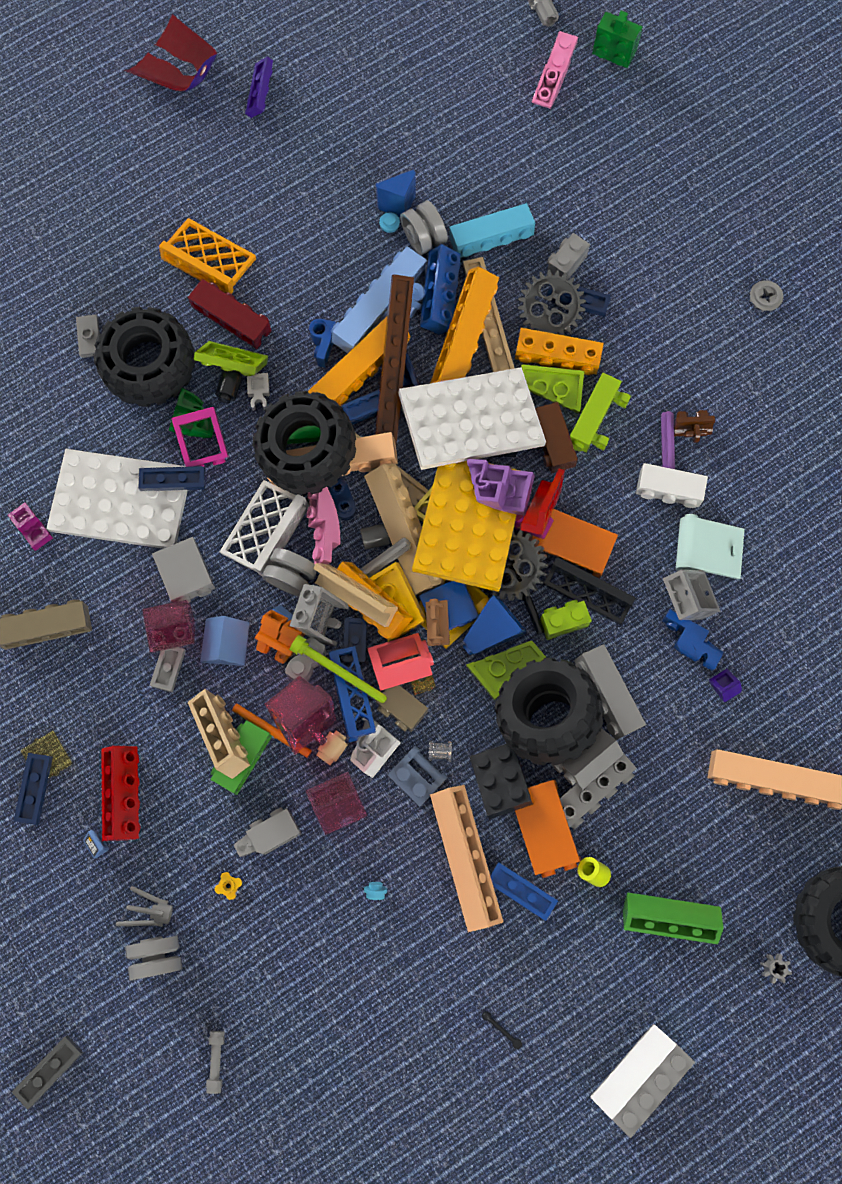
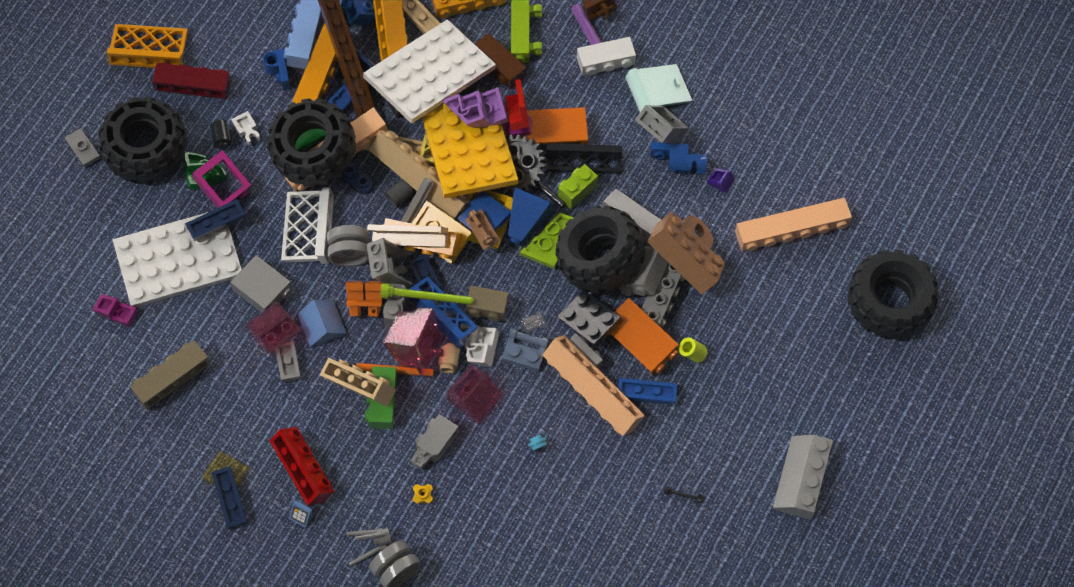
camera: 30 degrees left, 10 degrees down
lime plate [194,341,268,376] -> none
bright pink slope [307,487,340,564] -> none
coral window [367,633,434,691] -> none
clear yellow plate [410,675,436,695] -> none
lime wing [521,364,584,414] -> none
bright green brick [623,892,724,944] -> none
light grey gear [760,954,792,984] -> none
none -> light grey plate [570,333,603,369]
none -> medium nougat brick [647,211,725,295]

